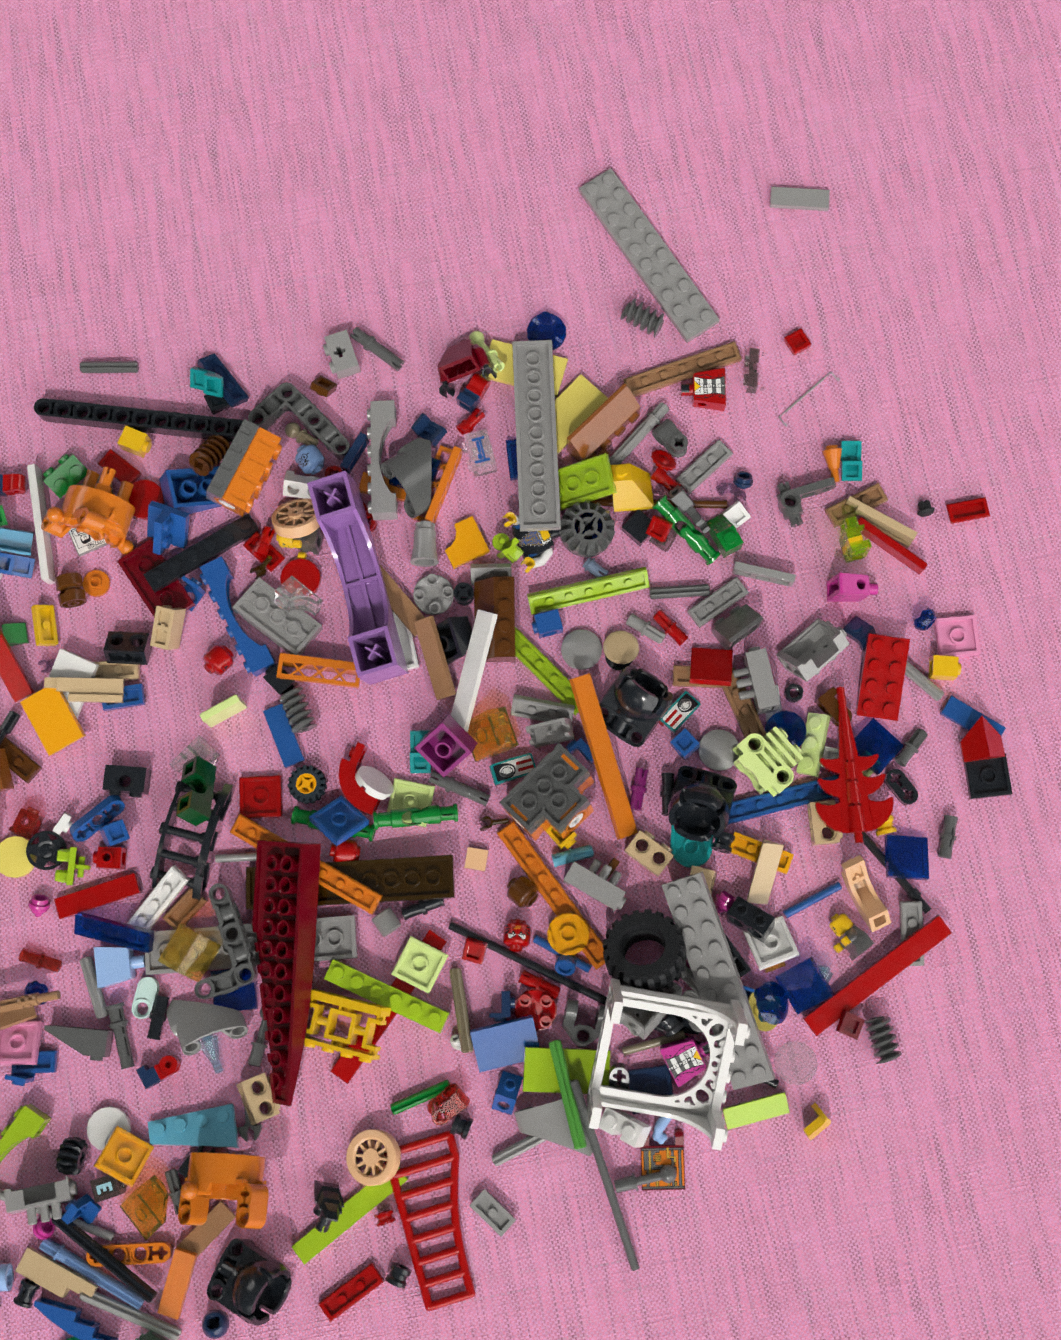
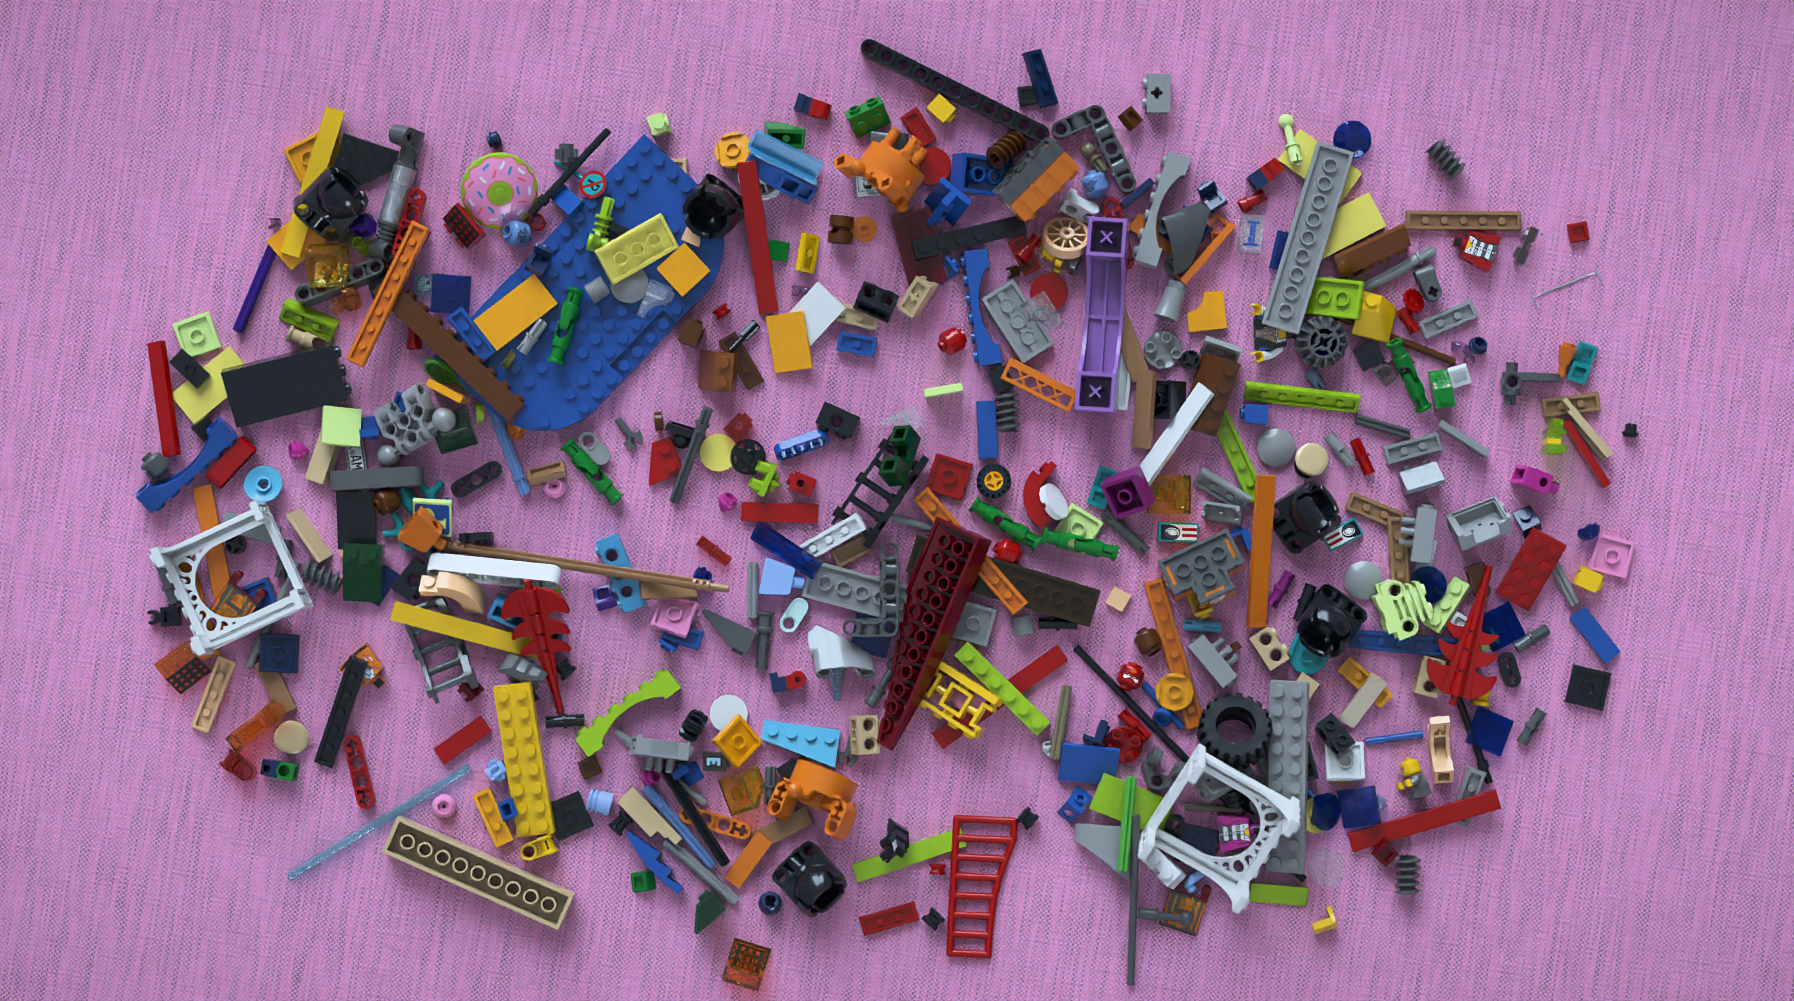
camera: 15 degrees right, 10 degrees up
white tile [27,464,55,584] -> none
tan piece [44,677,124,703] -> none
white plate [52,812,73,835] -> none
dark grey axle [80,361,139,373] -> none
blue brick [98,819,130,847] -> none
black pin [146,995,169,1040] -> none
clear yellow slope [158,923,222,982] -> none
teal slope [190,366,223,398] -> none
blue tile [309,795,369,846] -> none
light nougat wheel [346,1129,401,1186] -> none
dark grey pin [350,327,405,371] -> none
green axle [390,1080,452,1115] -> none
yellowish green plate [391,936,449,994] -> none
clear red piece [427,1083,470,1126] -> none
dark red torso [438,339,497,398] -> none
red tile [462,937,488,965] -> none
light grey plate [469,1188,516,1237] -> none
dark brown hand [478,816,509,831] -> none
light grey axle [491,1135,546,1166] -> none
lime hips [492,533,524,563] -> none
light grey plate [579,169,720,343] -> none
red tile [646,515,673,543] -> none
dark grey piece [668,484,710,534] -> none
blue brick [670,728,700,760] -> none
red tile [690,647,733,686] -> none
black wheel [711,832,735,854] -> none
dark pink plate [715,891,736,913] -> none
light grey tile [770,187,830,211] -> none
black axle [784,683,804,703] -> none
red tile [946,497,990,524] -> none
red slope [959,716,1005,763] -> none

